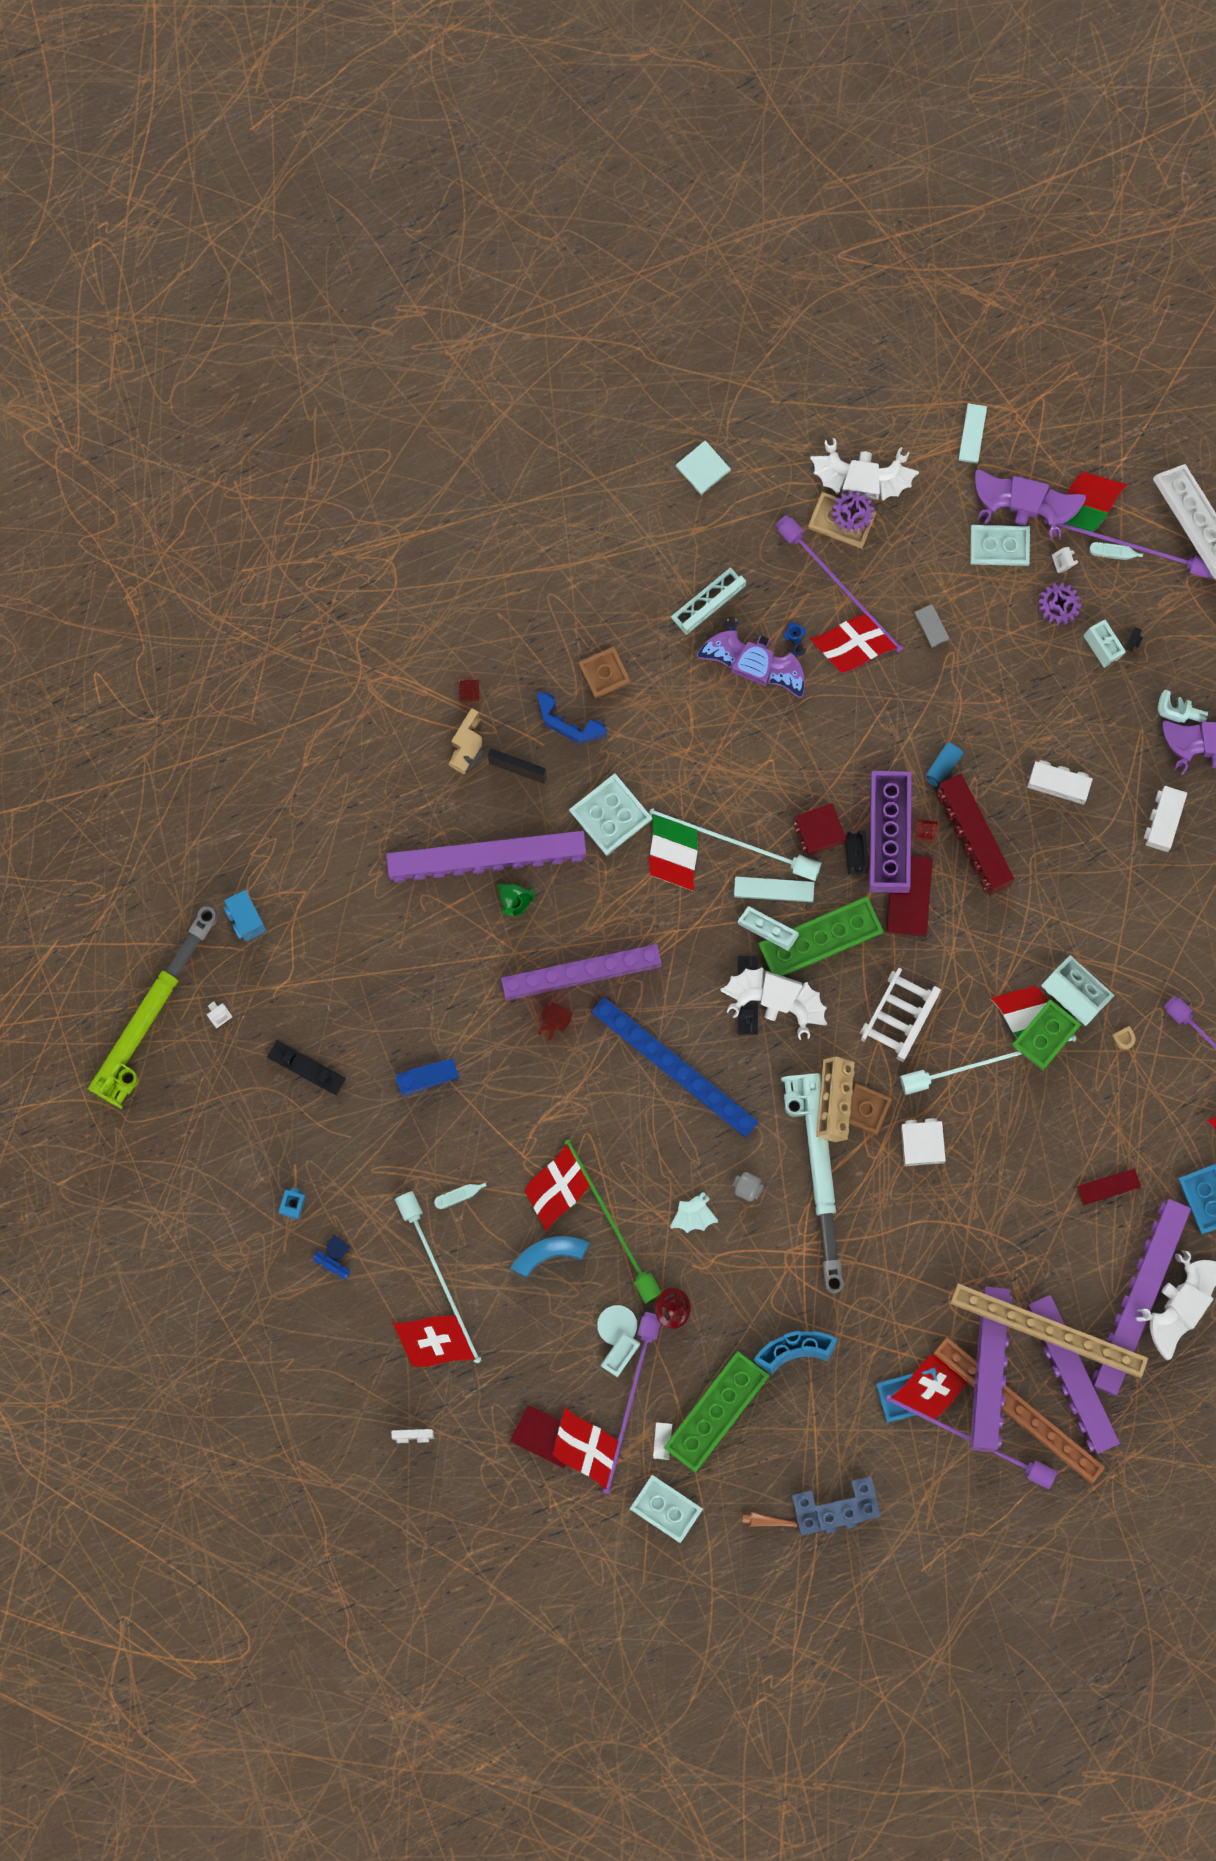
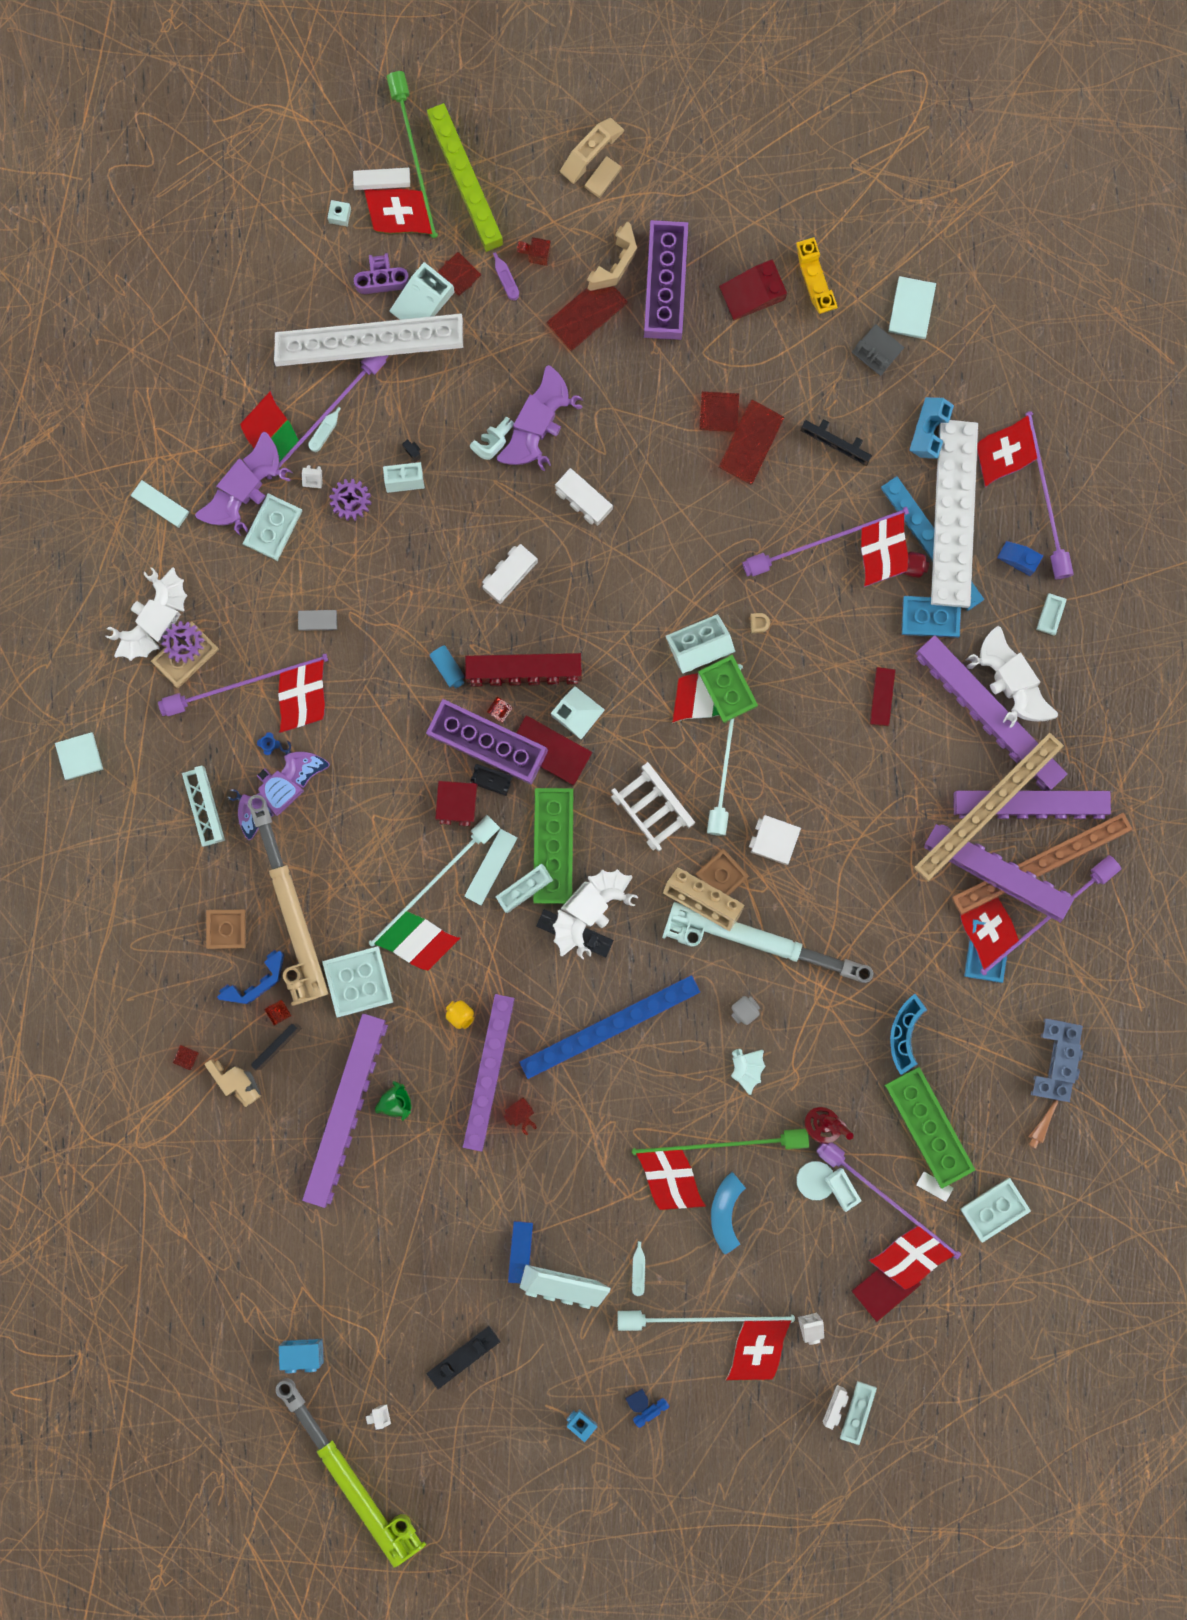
camera: 70 degrees left, 5 degrees up
none -> tan piece [248,795,329,1006]
none -> clear red plate [264,999,292,1026]
none -> yellow head [446,1000,474,1029]
none -> light aqua slope [520,1265,610,1309]
none -> light aqua slope [551,687,605,739]
none -> white slope [798,1313,824,1345]
none -> light aqua tile [840,1381,877,1445]

